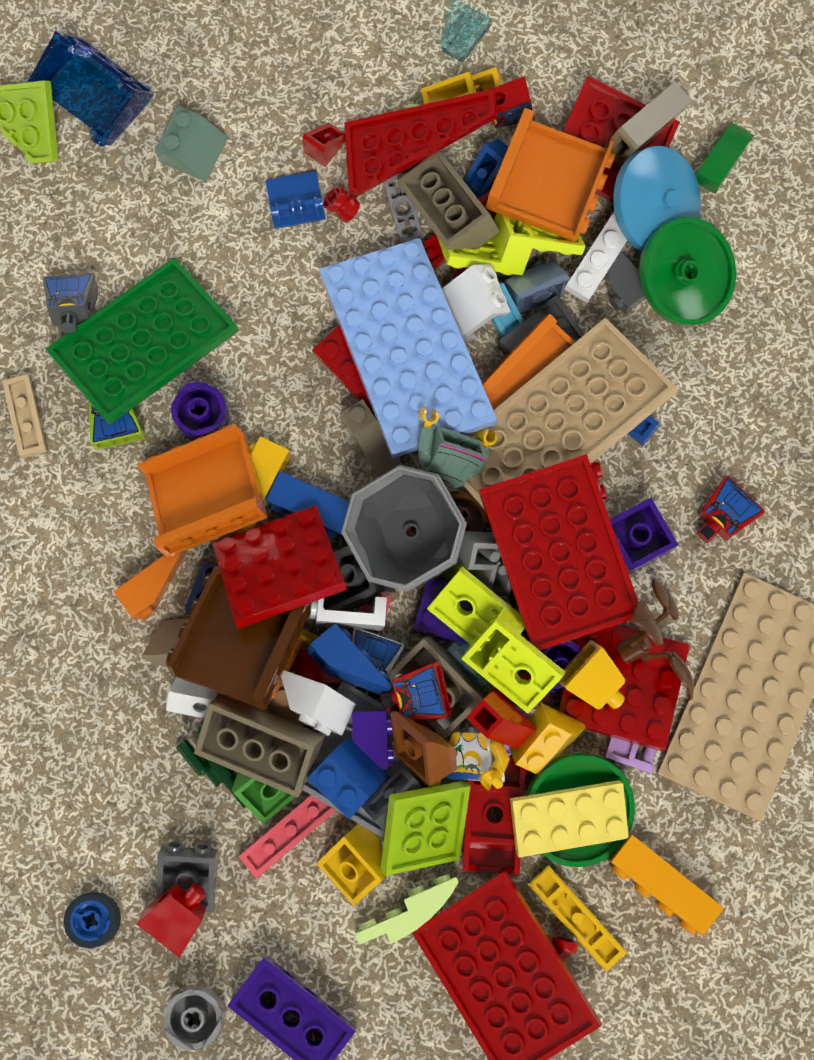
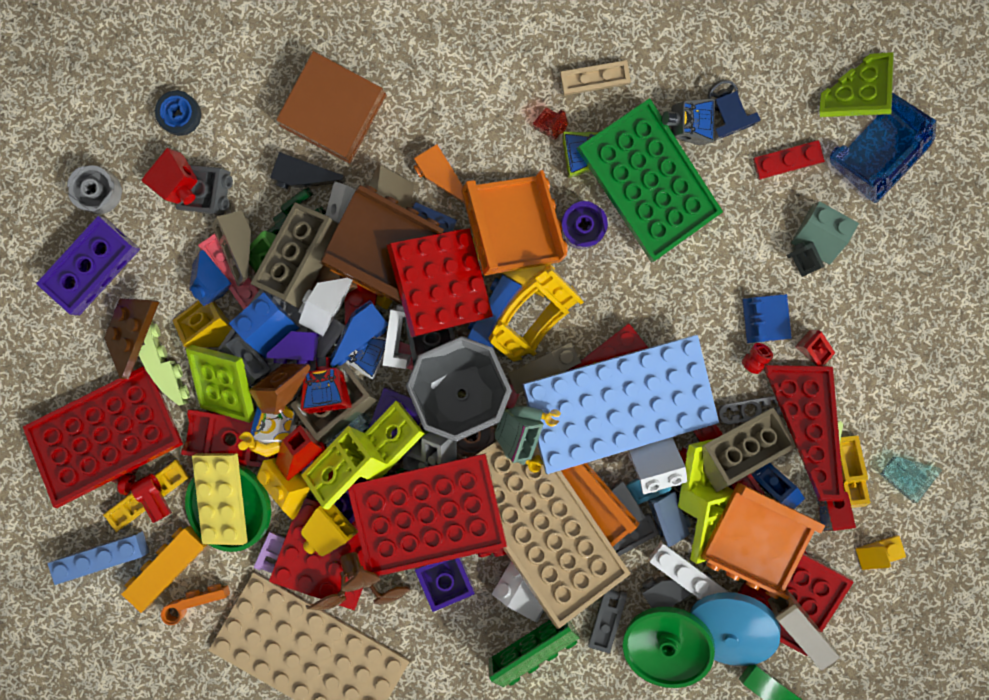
camera: 90 degrees right, 10 degrees up
torso [697,475,766,543] -> none
none -> medium blue brick [47,531,149,585]
none -> reddish brown wing [104,298,159,379]
none -> red piece [130,474,172,523]
none -> orange plate [161,583,230,625]
none -> blue slope [189,250,231,306]
none -> dark tan slope [212,210,251,287]
none -> black slope [270,152,346,190]
none -> dark orange container [276,51,387,164]
none -> yellow wedge [488,264,584,362]
none -> green slope [488,620,580,687]
none -> white slope [492,561,544,622]
none -> clear red bracket [533,108,569,140]
none -> dark grey plate [588,589,627,654]
none -> dark blue piece [707,79,761,141]
none -> red plate [753,140,825,180]
none -> pearl dark grey bracket [786,242,825,277]
none -> yellow slope [855,535,906,570]

